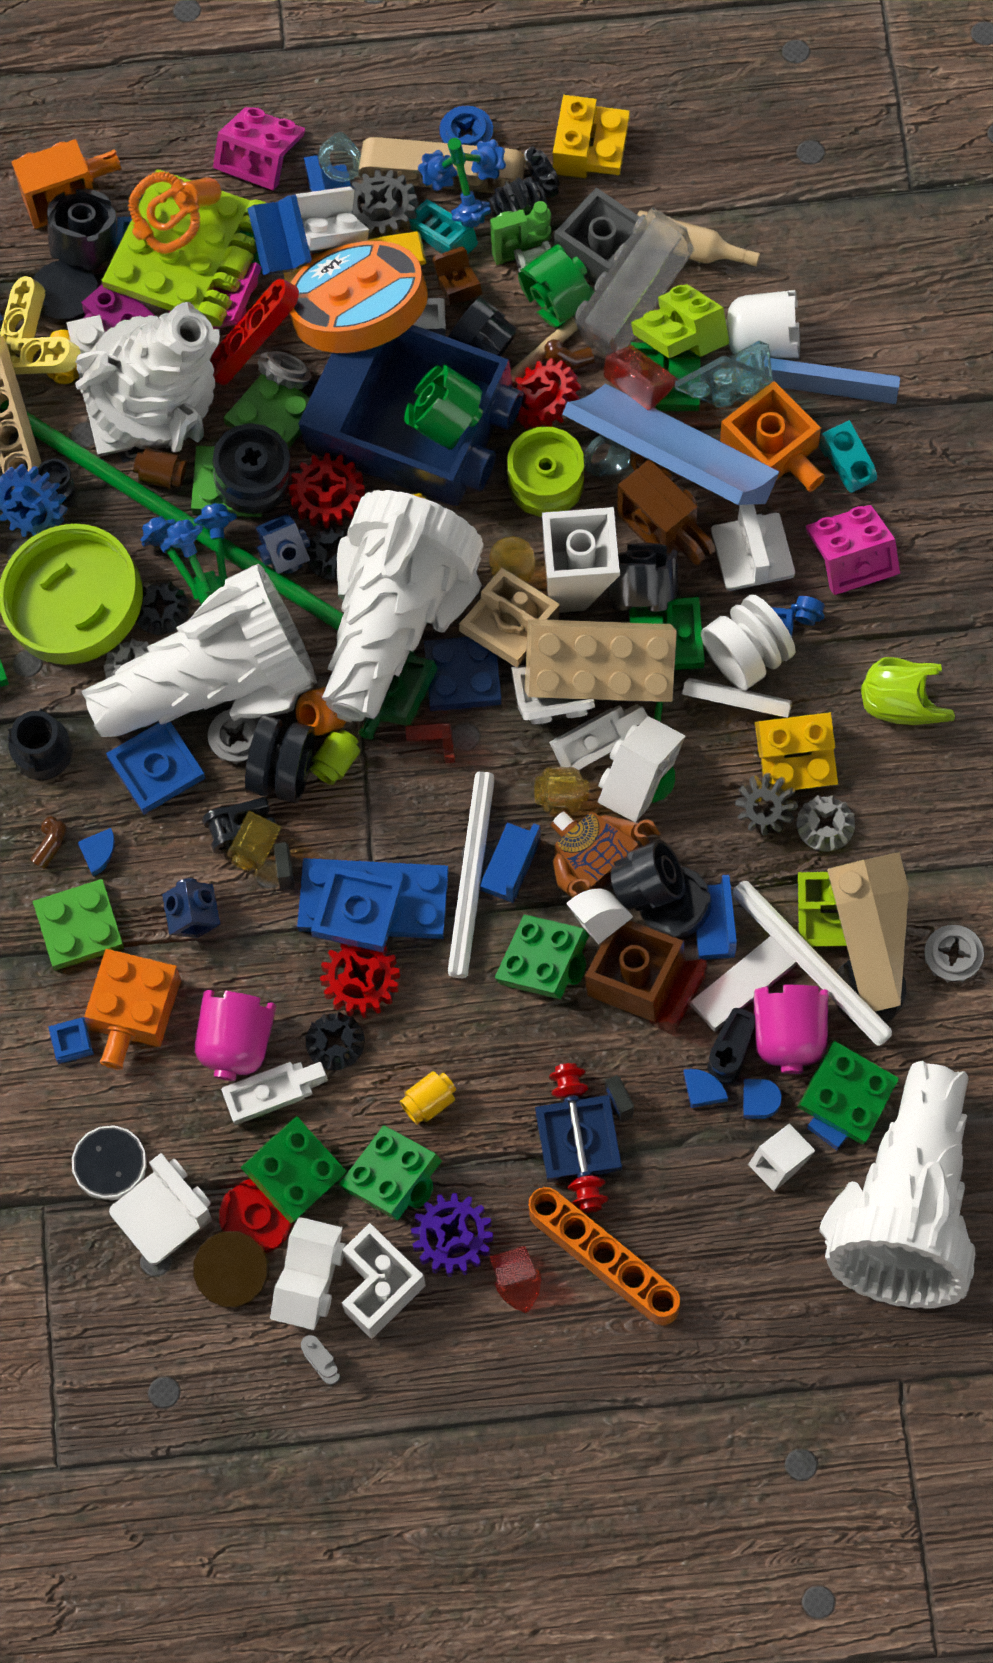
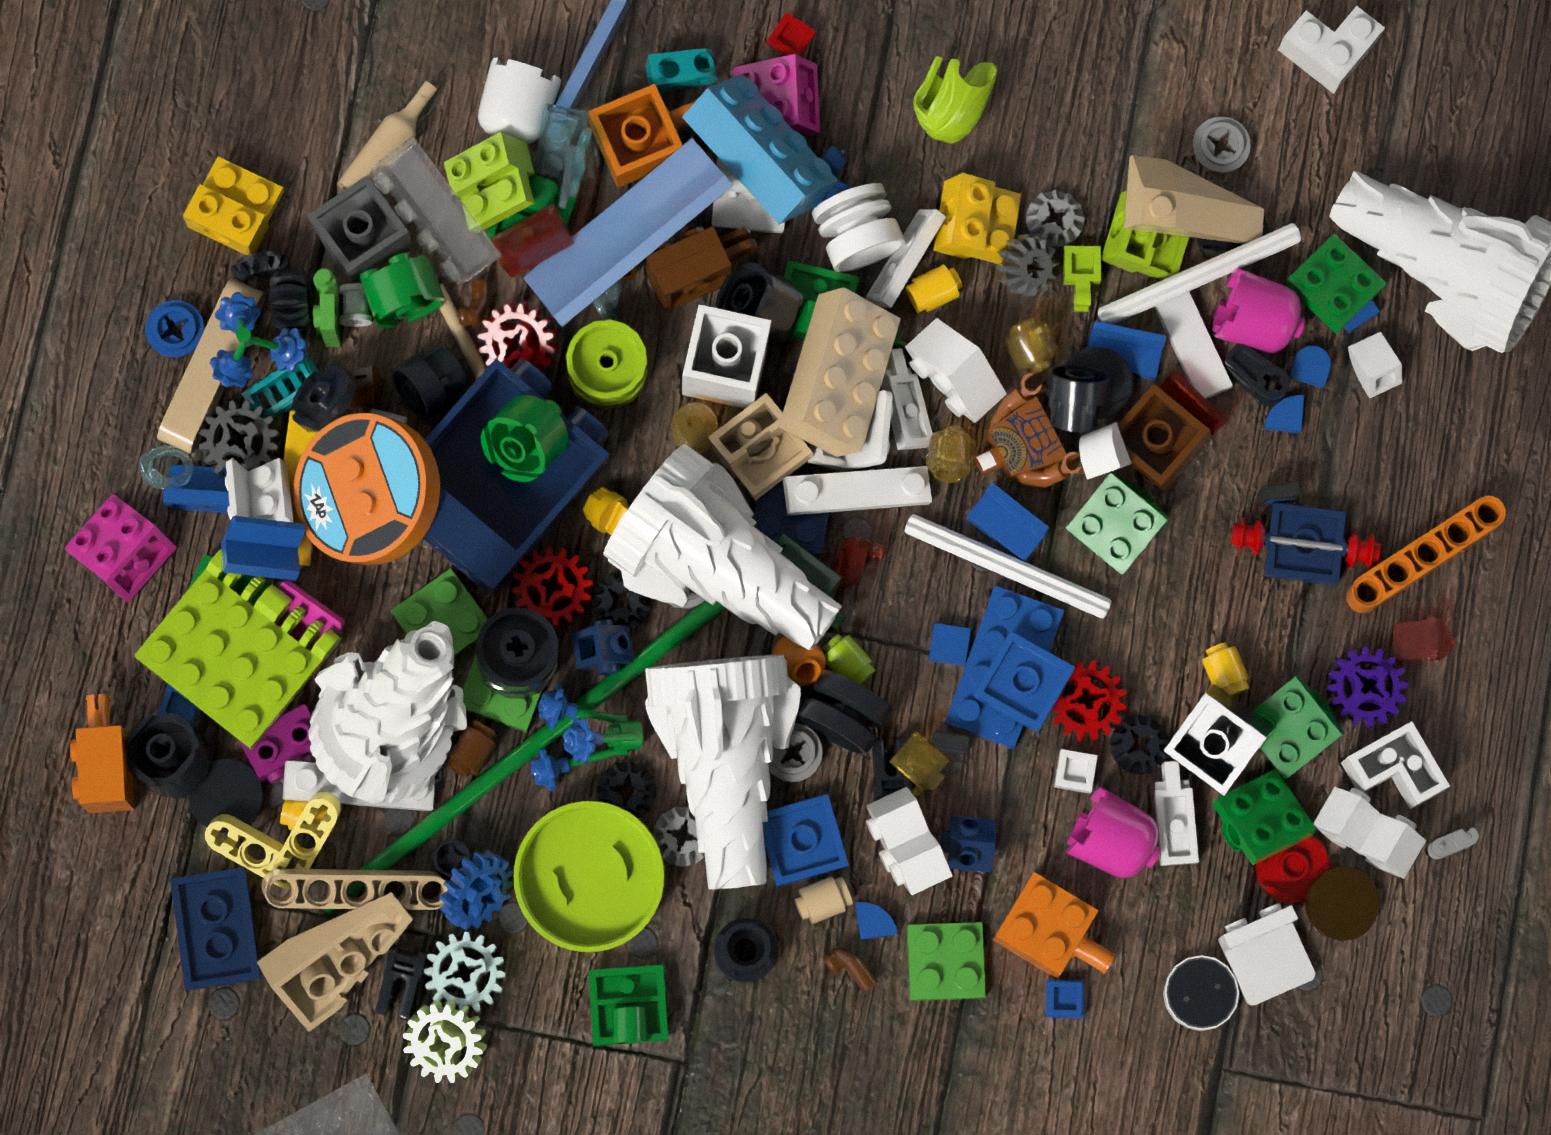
camera: 85 degrees left, 10 degrees up
orange piece [128,171,221,254] -> none
red beam [209,279,299,385] -> none
light grey gear [257,351,311,389] -> none
none -> black tile [291,364,357,432]
none -> dark azure piece [682,74,838,225]
none -> red plate [766,12,816,56]
none -> white plate [783,466,932,515]
none -> tan brick [794,876,853,924]
none -> white brick [866,787,952,895]
none -> yellow brick [905,264,963,313]
none -> blue tile [928,623,971,667]
none -> clear yellow head [1005,317,1058,372]
none -> white plate [1054,749,1098,794]
none -> lime plate [1063,246,1101,312]
none -> brick [1164,684,1274,795]

